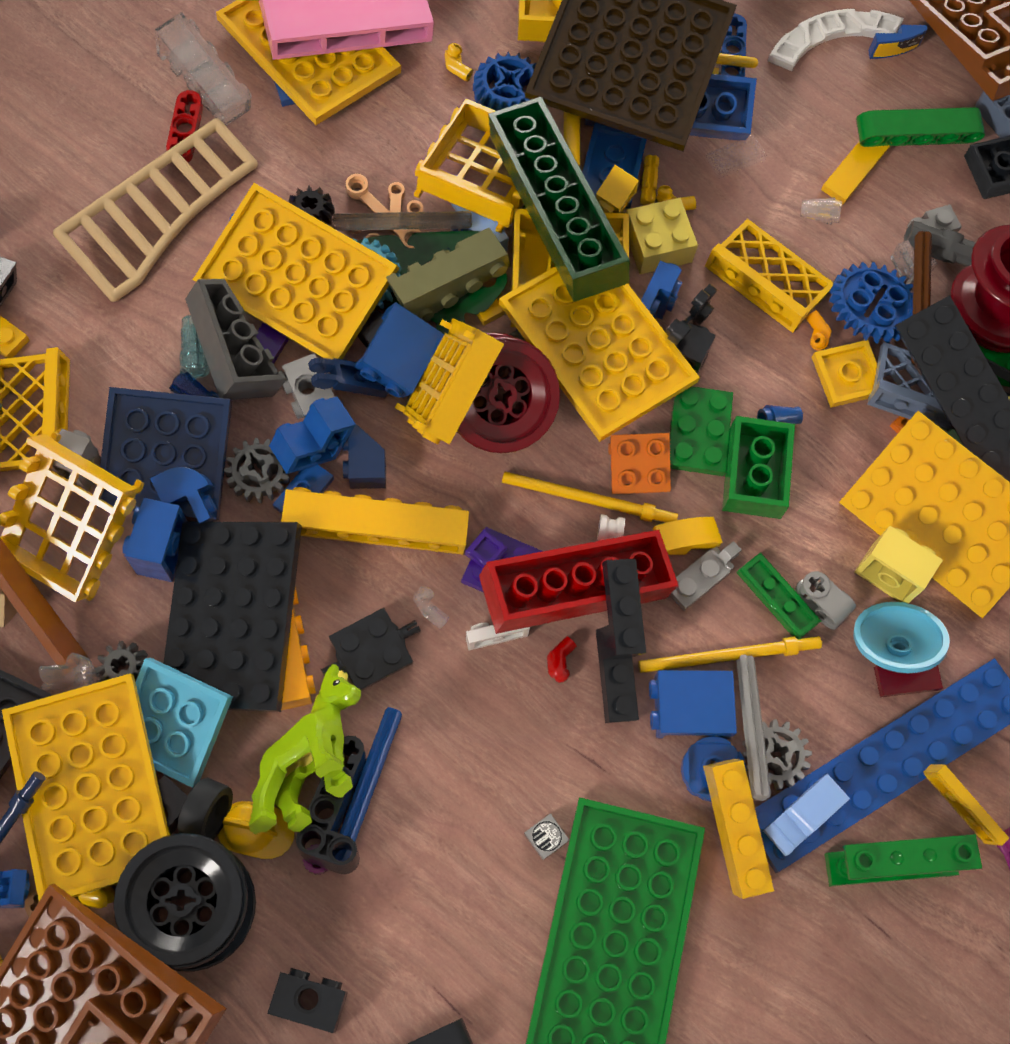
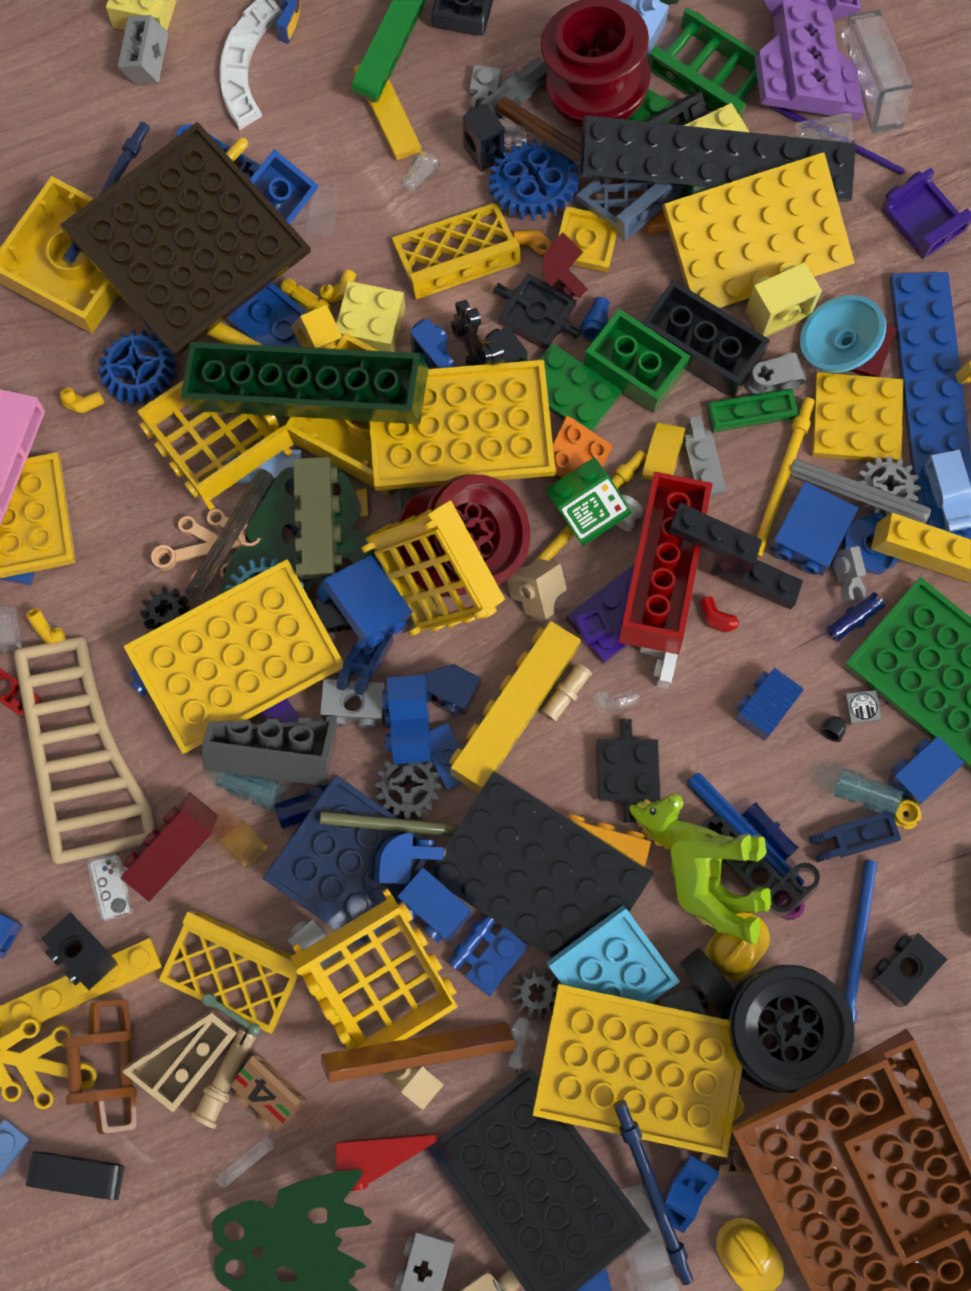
camera: 55 degrees left, 5 degrees up
none -> yellow arm [26,608,66,644]
none -> clear tile [86,852,133,922]
none -> dark red wedge [120,792,218,902]
none -> clear yellow brick [220,820,268,868]
none -> olive bar [318,811,459,837]
none -> blue plate [448,915,529,997]
none -> black brick [463,103,505,172]
none -> black plate [493,274,582,349]
none -> tan brick [507,559,567,619]
none -> tan pin [541,663,592,722]
none -> dark red brick [542,232,588,298]
none -> slope [545,457,632,546]
none -> black brick [641,280,770,398]
none -> blue brick [736,667,804,741]
none -> clear blue pin [742,802,799,860]
none -> dark blue hinge [809,811,901,863]
none -> yellow plate [812,372,903,463]
none -> black hinge [819,716,846,742]
none -> clear blue pin [826,592,886,642]
none -> light grey plate [832,546,866,602]
none -> clear light blue axle [835,768,904,814]
none -> blue bar [844,860,877,1024]
none -> blue brick [888,736,965,805]
none -> yellow plate [891,799,922,829]

